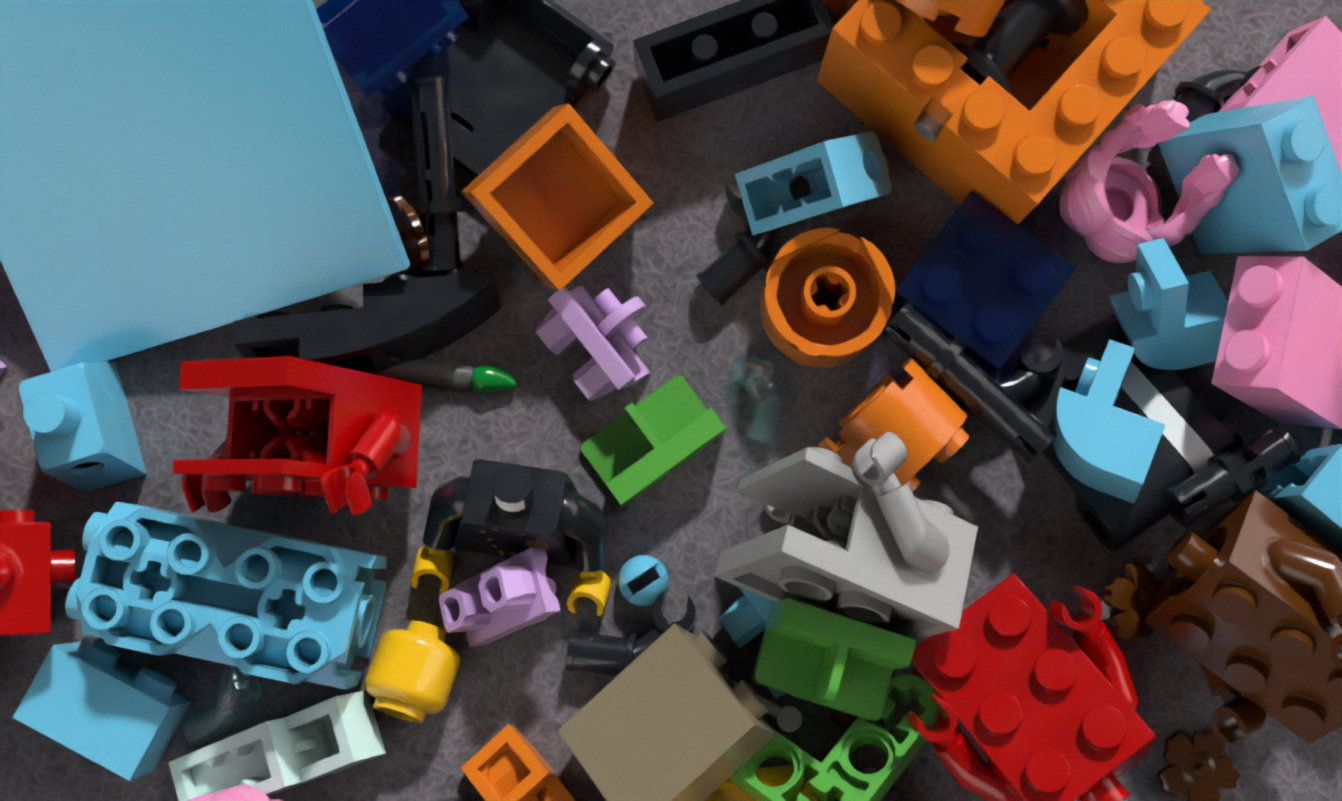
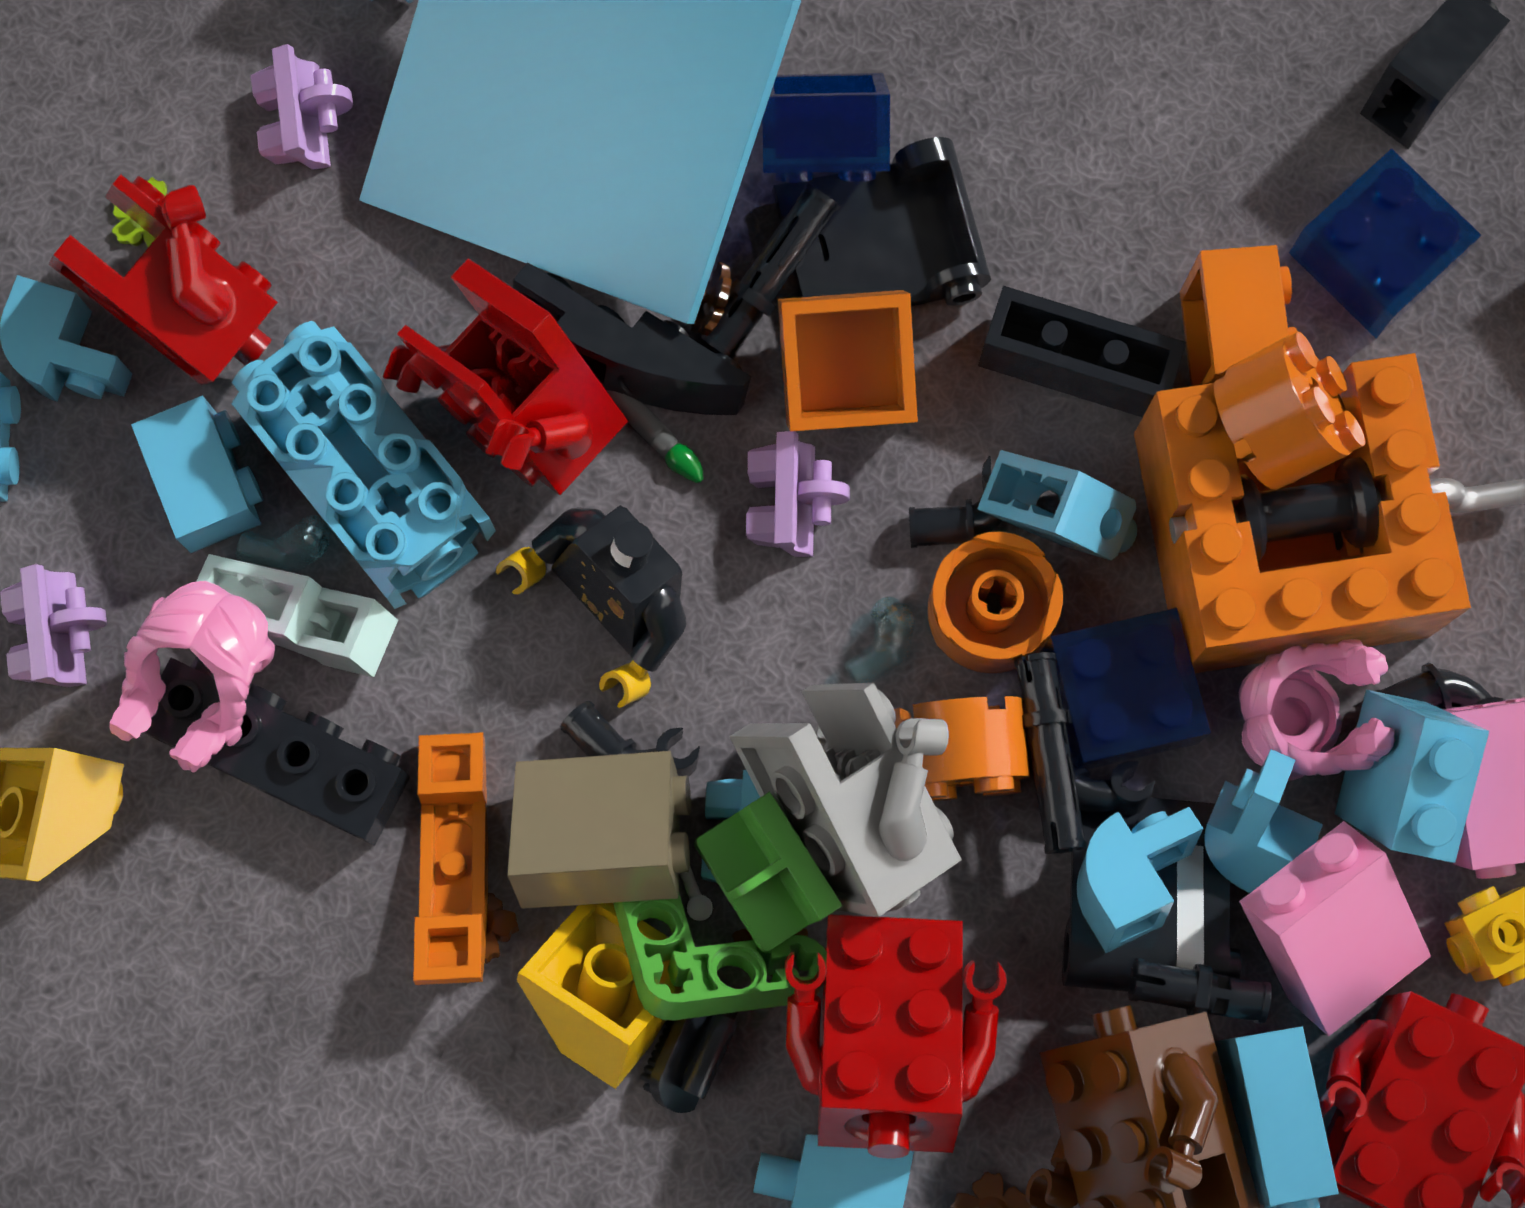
camera: 40 degrees right, 5 degrees down
medium azure torso [19,361,147,493] -> none
yellow head [364,620,460,723] -> none
lavender hips [439,547,561,647] -> none
bright green panel [581,375,726,508] -> none
medium azure hinge [618,555,669,606] -> none
reddish brown plant [1103,561,1162,641] -> none

